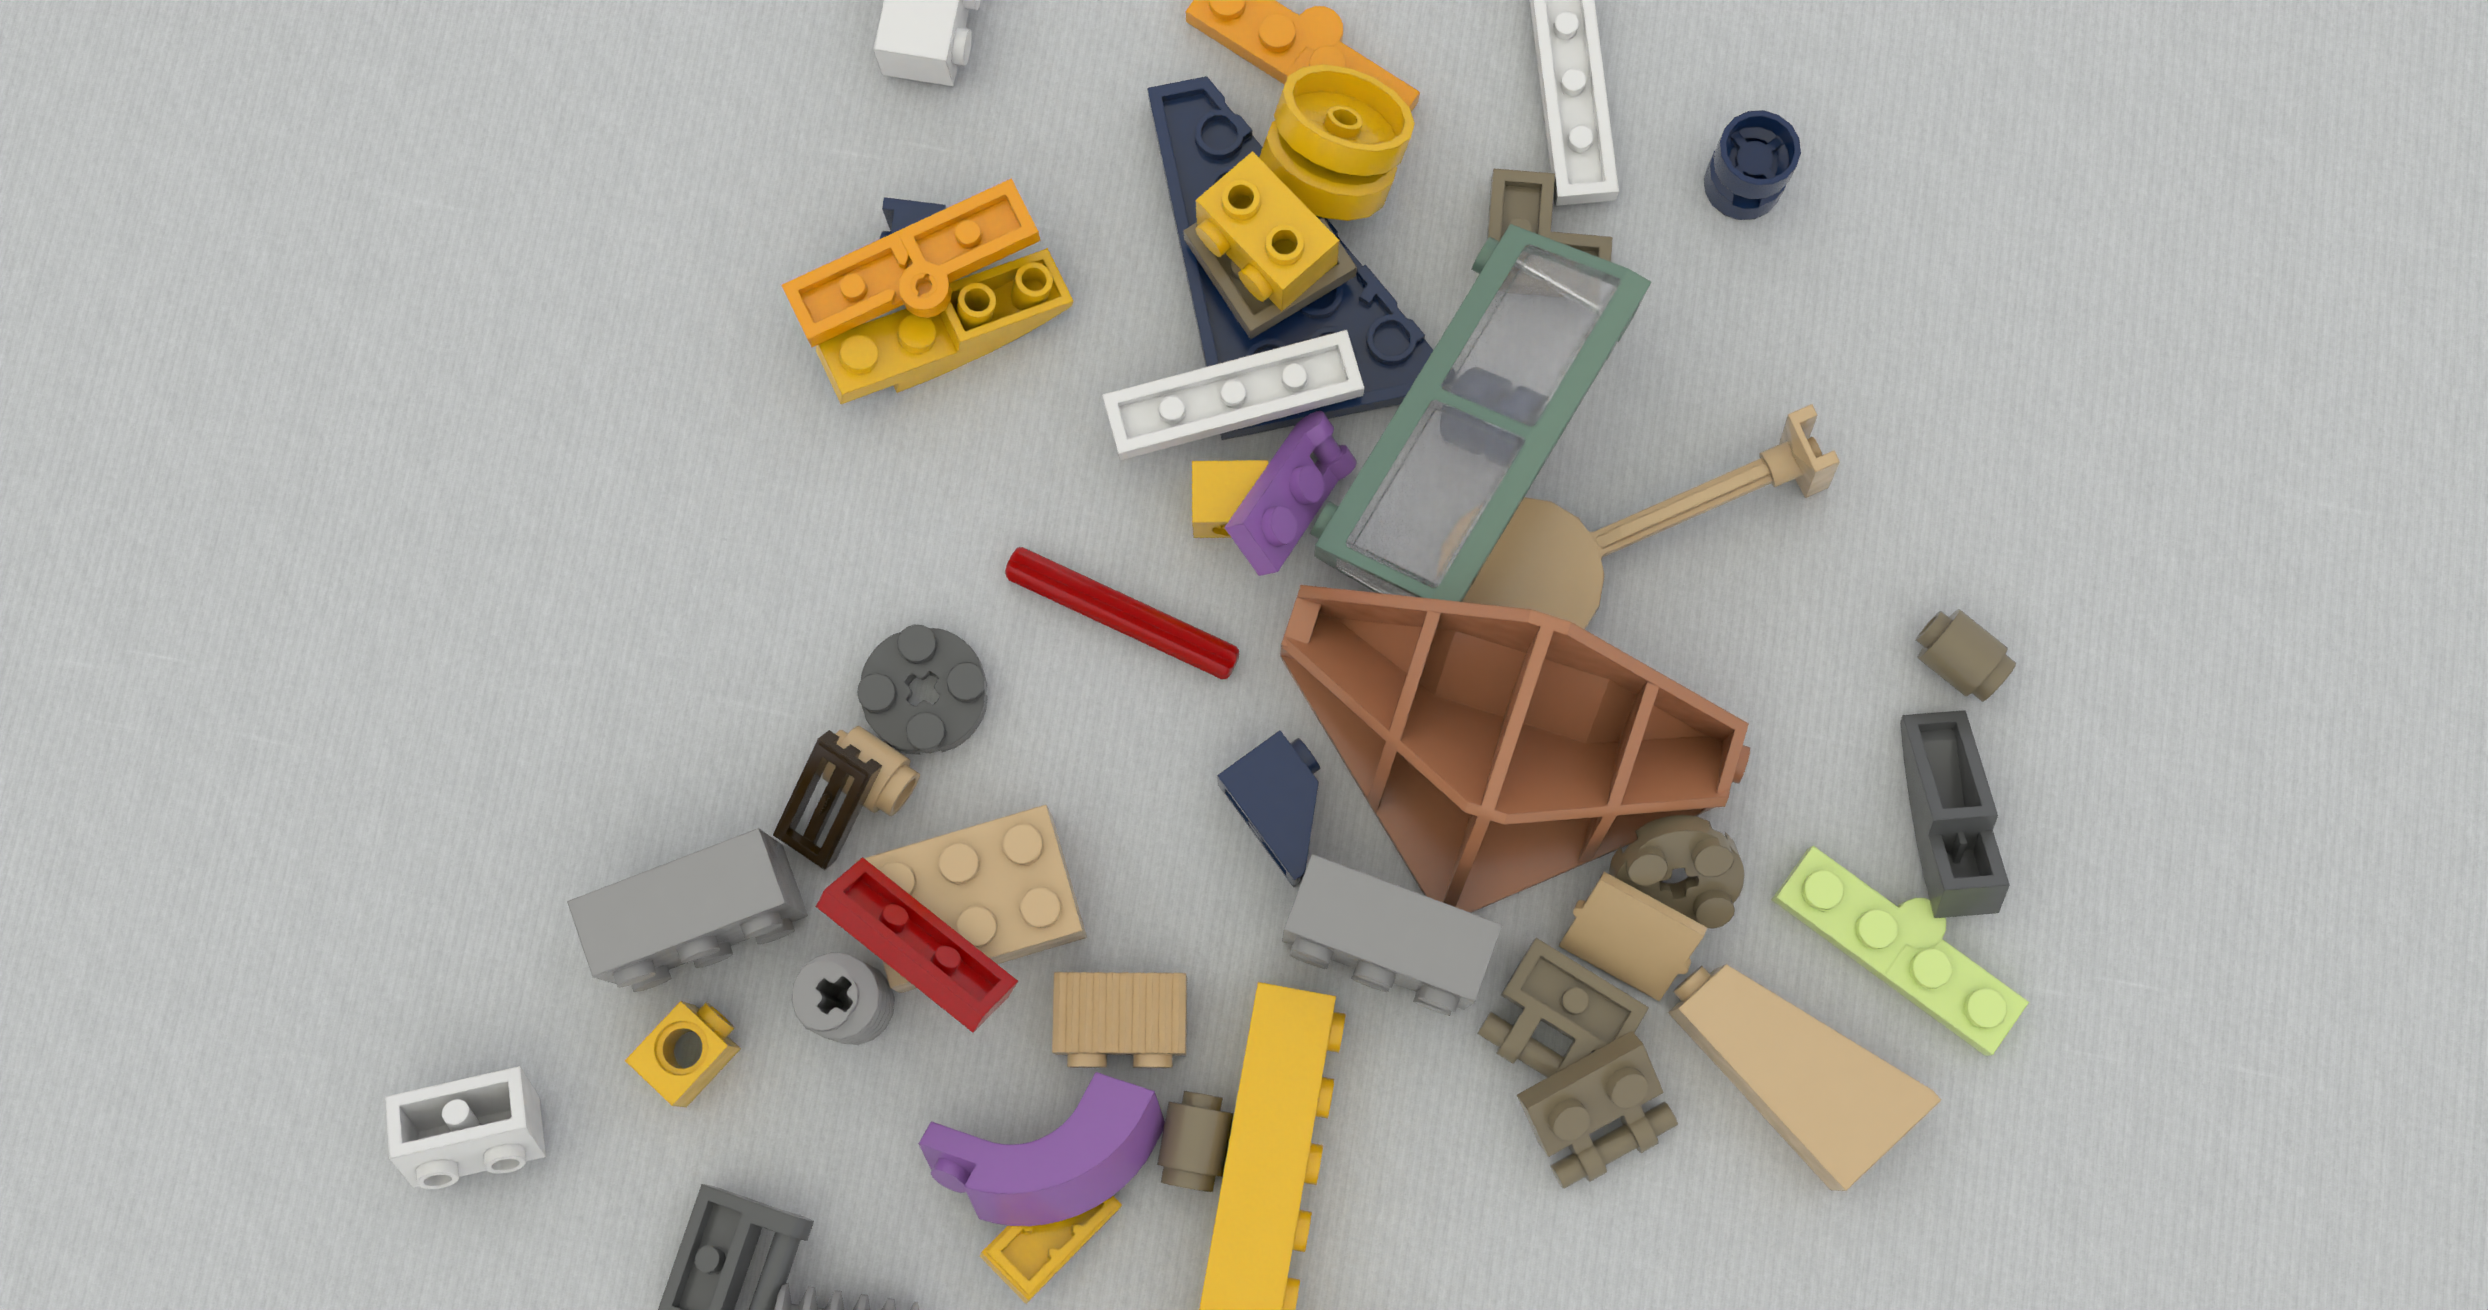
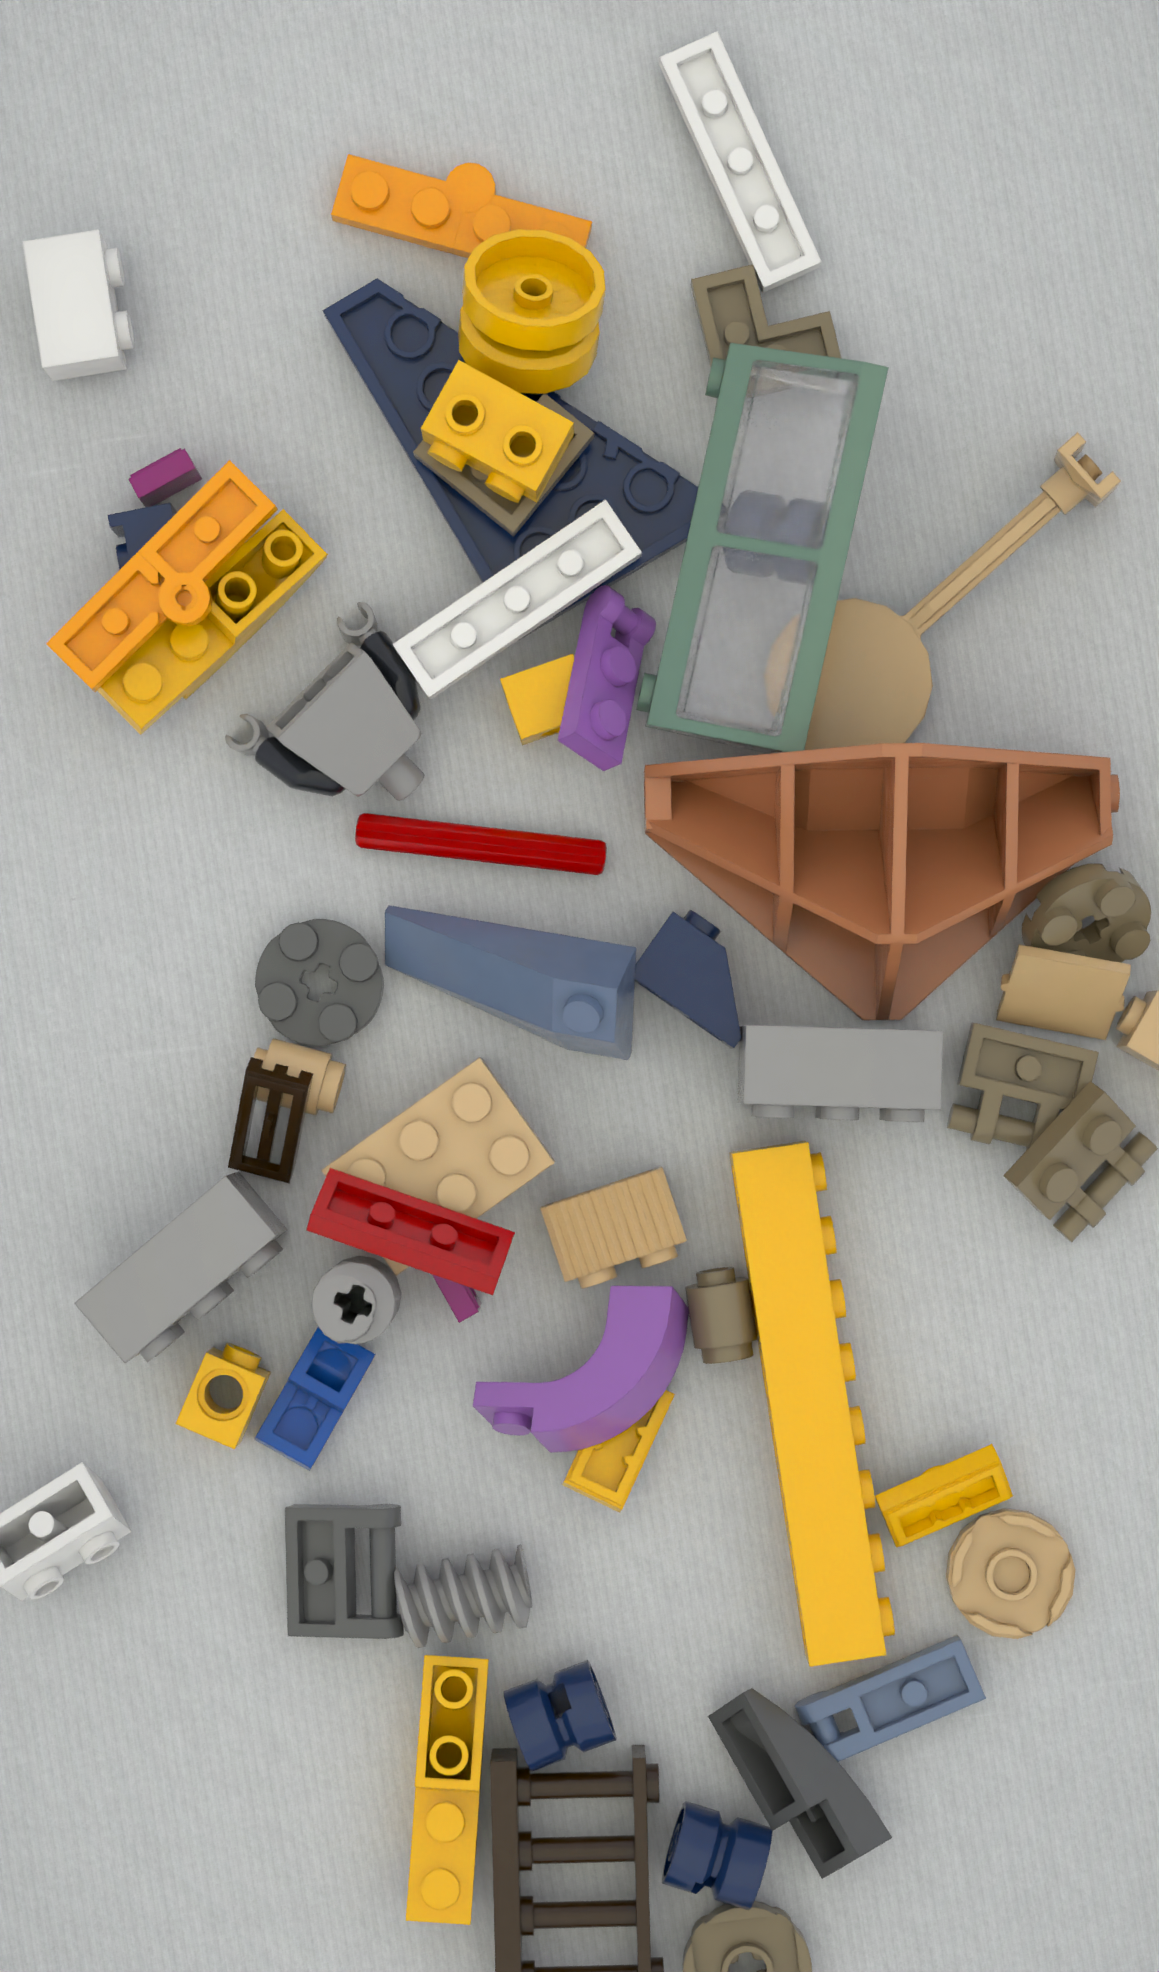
camera: 20 degrees left, 10 degrees up
dark blue wheel [1704,110,1801,220] -> none
none -> magenta tile [128,448,202,507]
none -> light grey torso [225,602,425,801]
none -> blue slope [255,1327,376,1471]
none -> sand blue wedge [385,905,636,1060]
none -> magenta tile [432,1274,482,1323]

